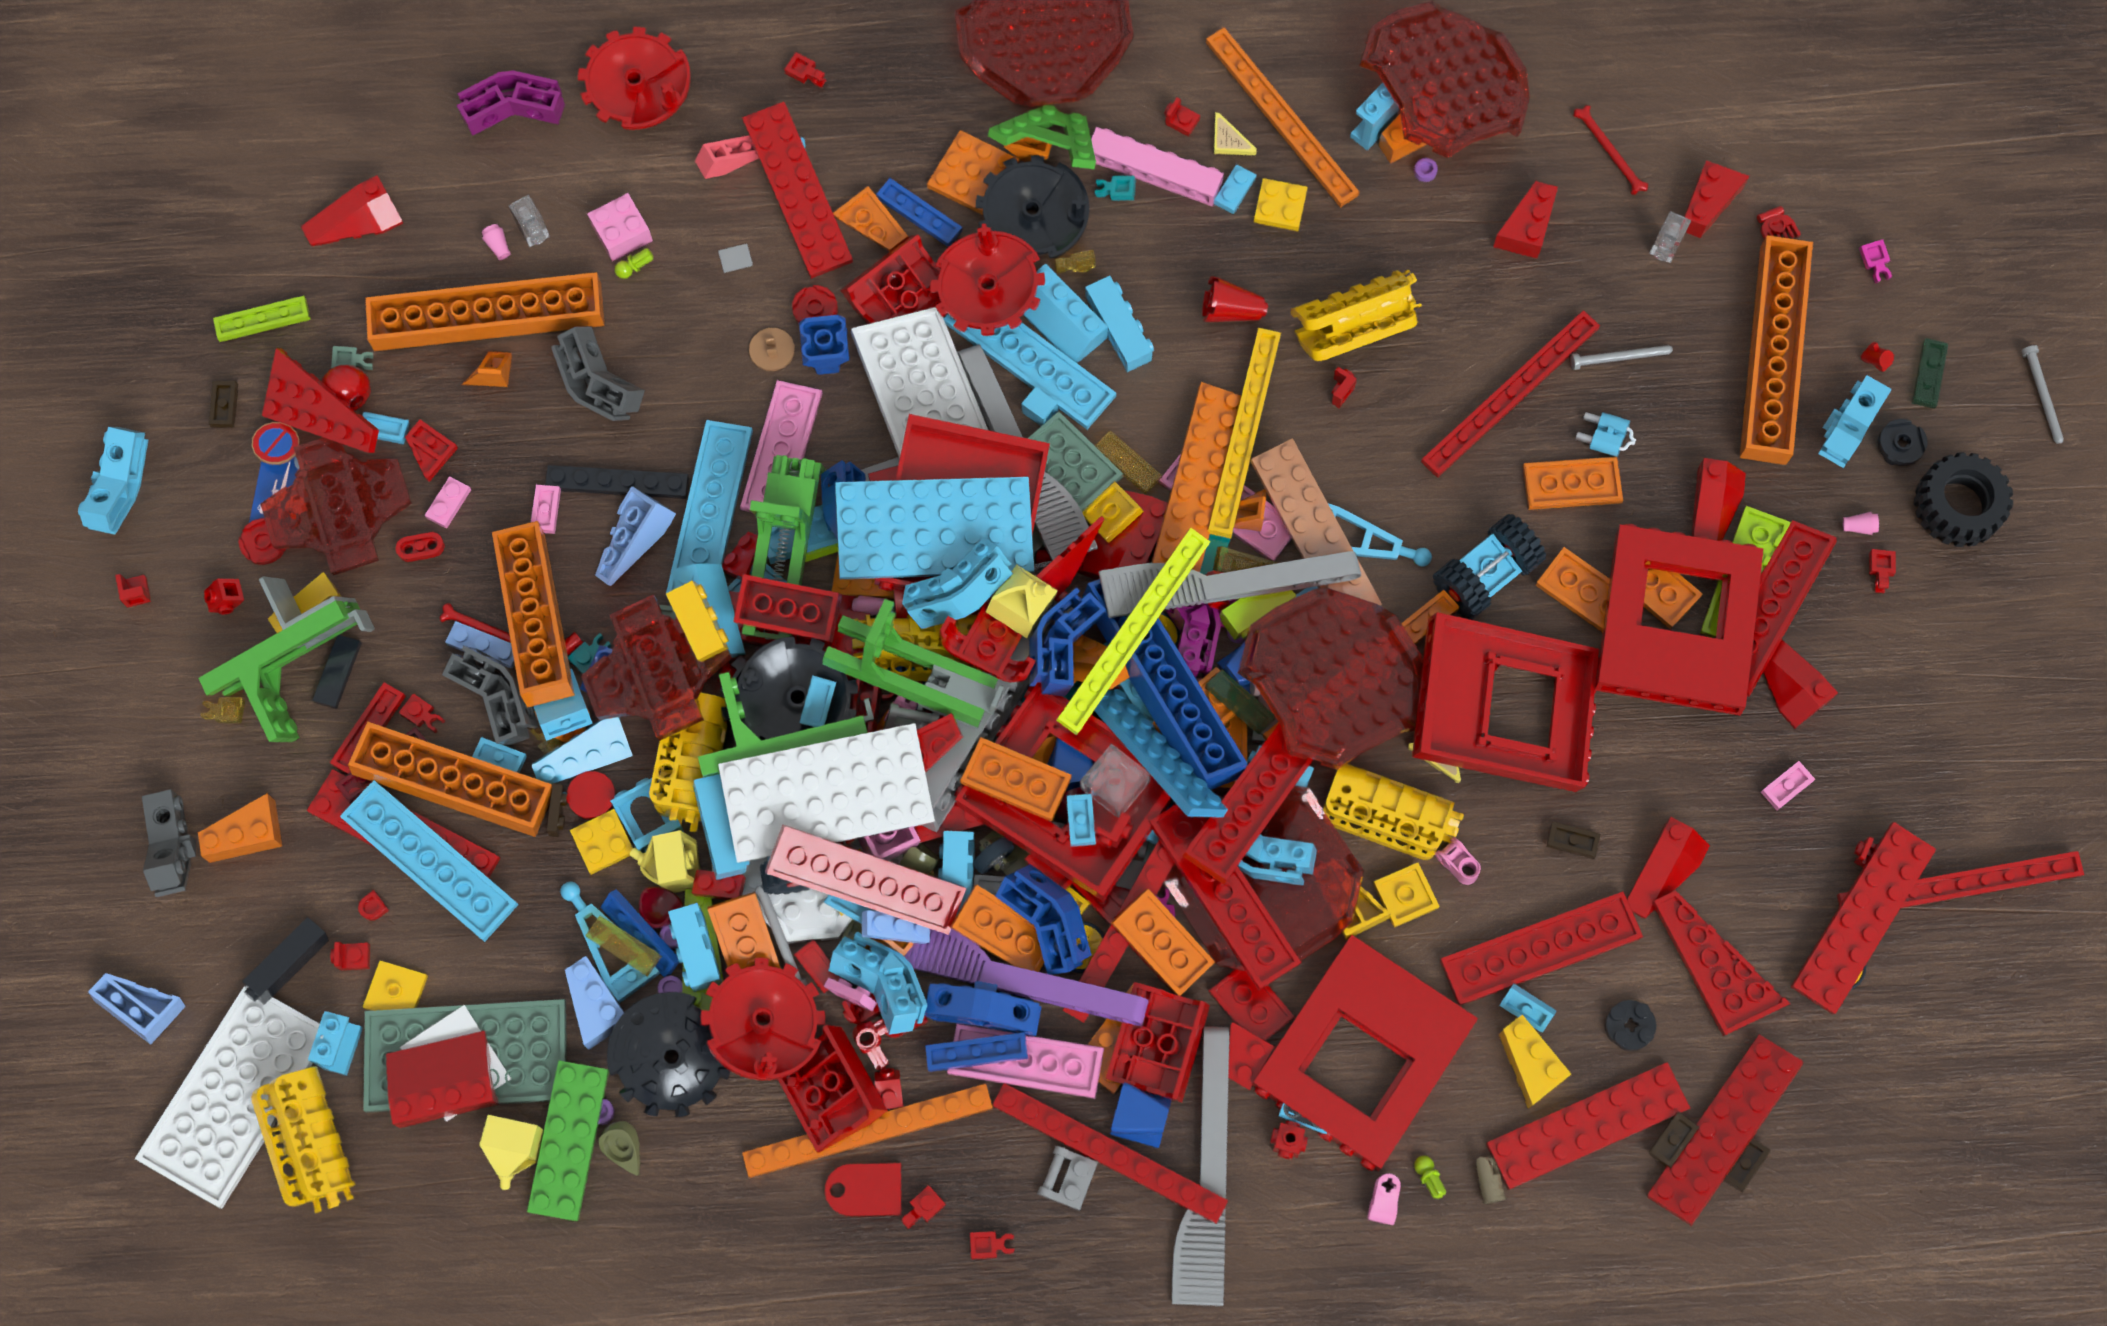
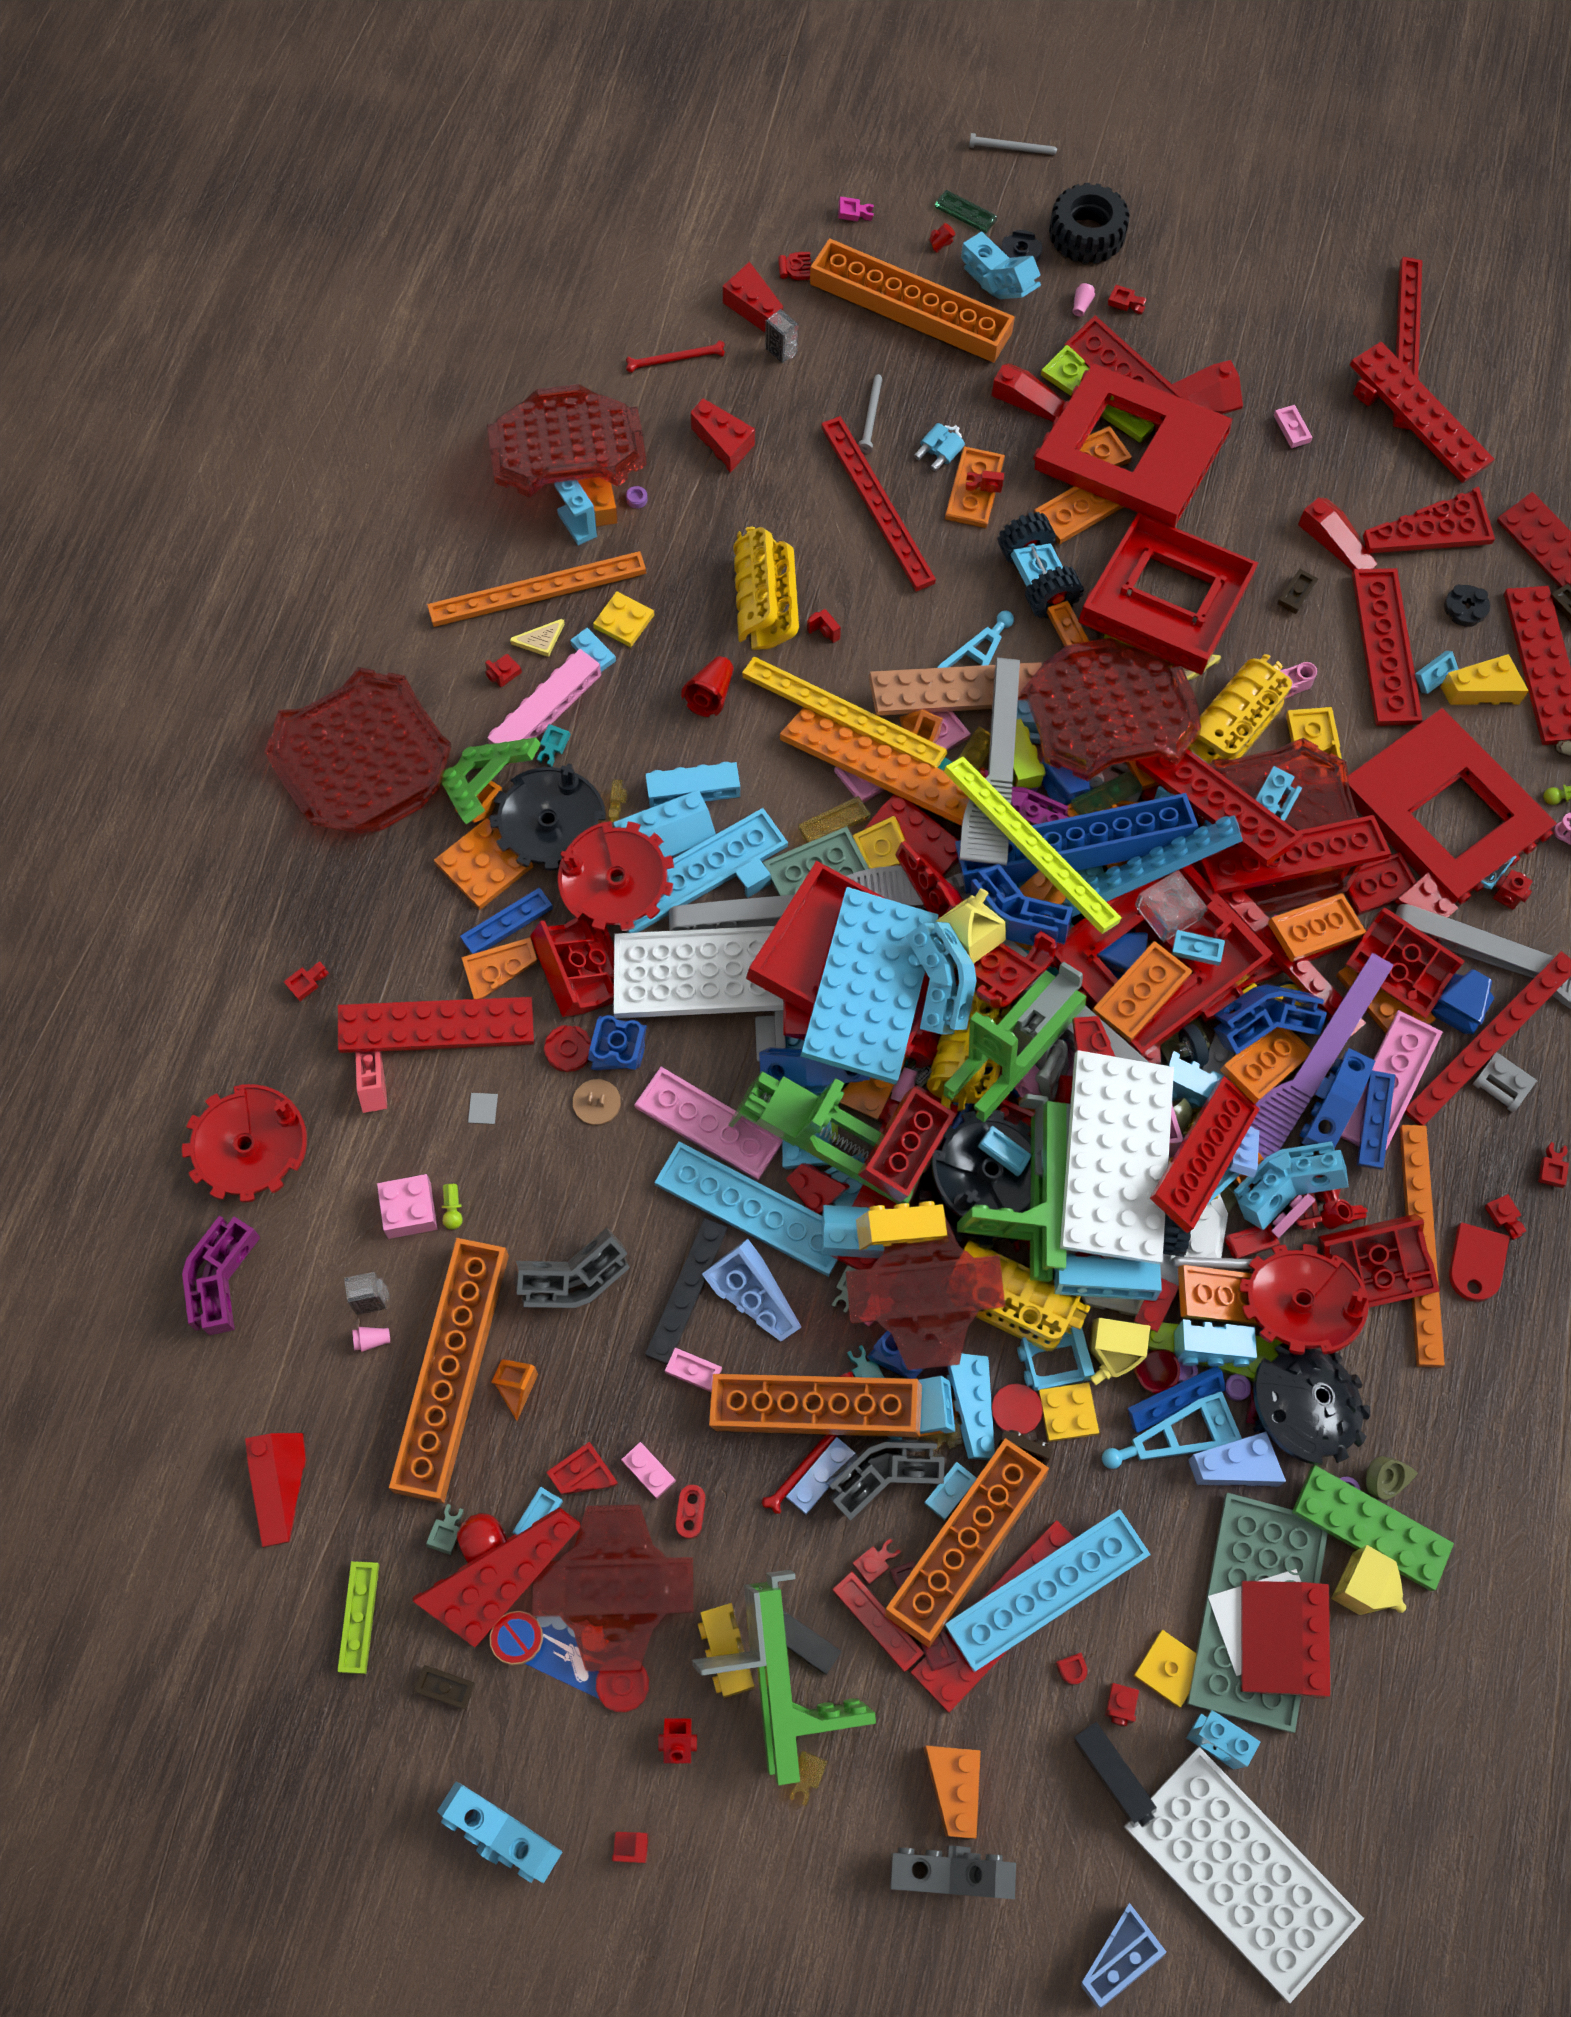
camera: 75 degrees left, 5 degrees down
yellow piece [251,1066,356,1213] -> none
clear yellow plate [585,916,662,977] -> none
red bracket [875,1068,903,1109] -> none
none -> red plate [965,471,1004,493]

